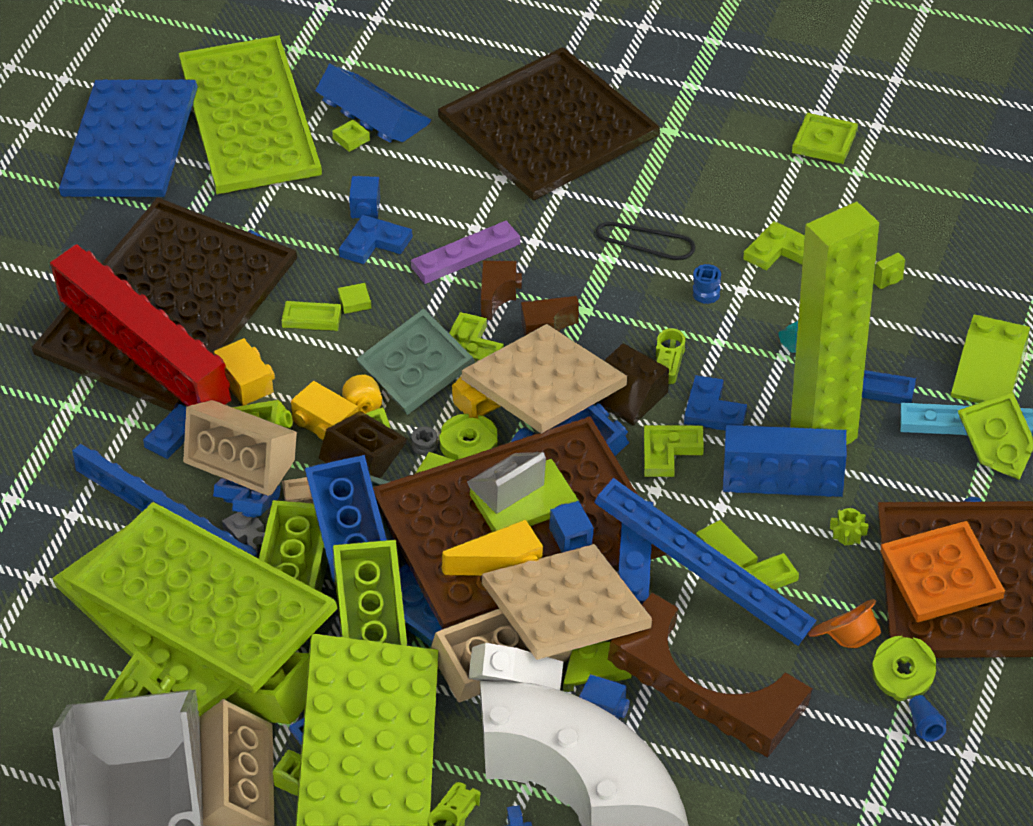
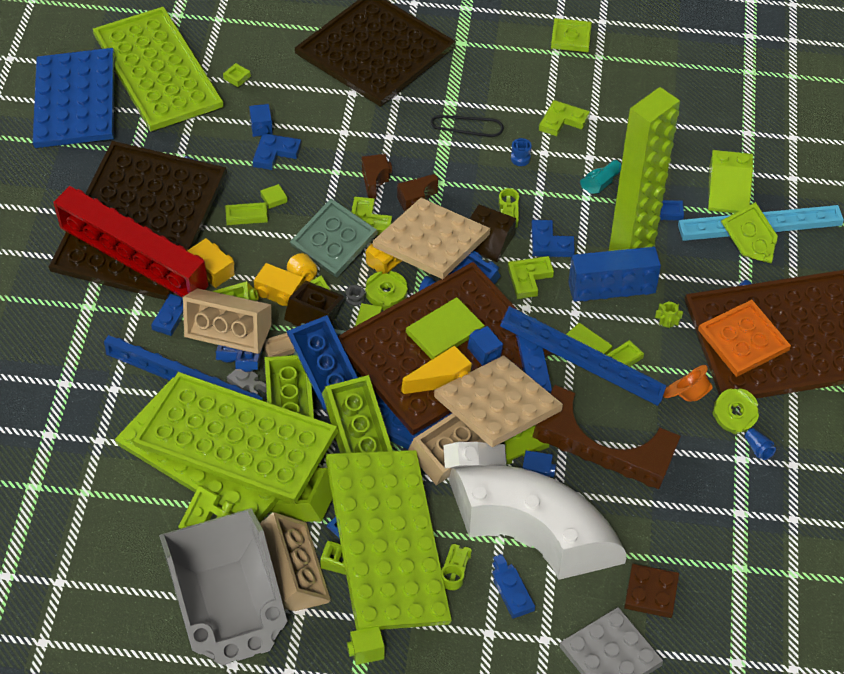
camera: 15 degrees left, 5 degrees up
blue slope [315,63,431,143] -> none
medium lavender plate [411,220,520,284] -> none
light grey slope [467,452,546,514] -> none

